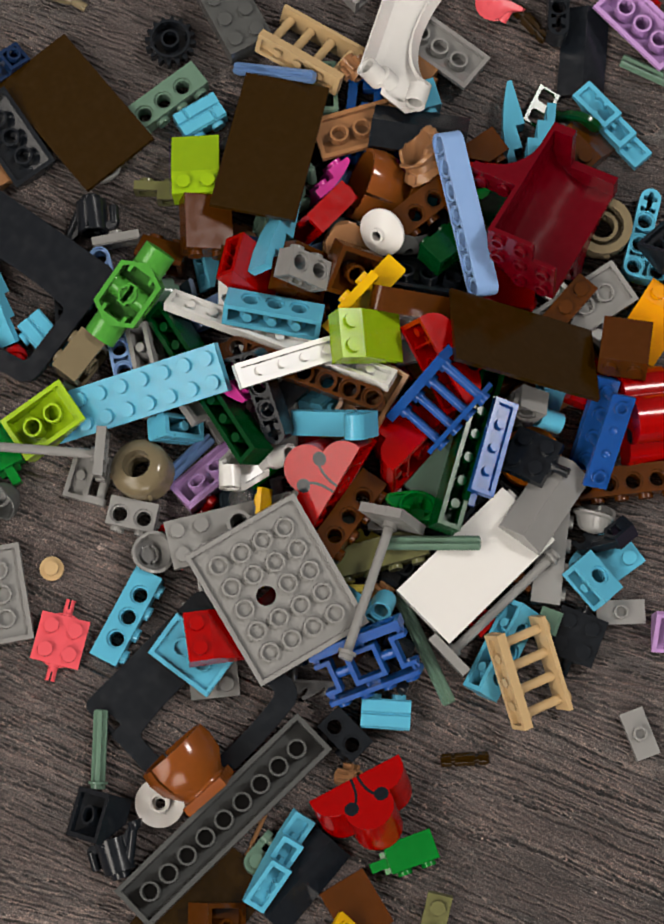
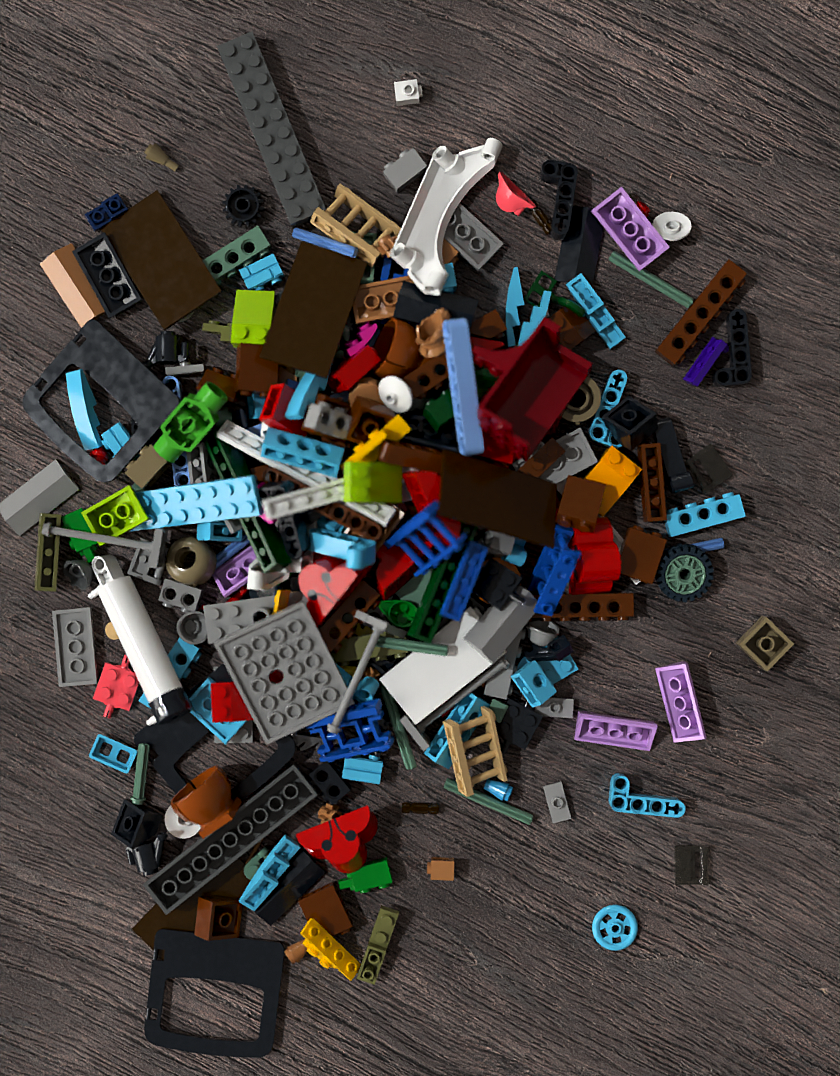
camera: 10 degrees right, 10 degrees up
none -> white piece [88,555,193,726]
none -> medium azure piece [89,734,137,774]
none -> medium nougat brick [427,857,454,881]
none -> sand green axle [444,778,533,825]
none -> dark azure cone [484,779,514,802]

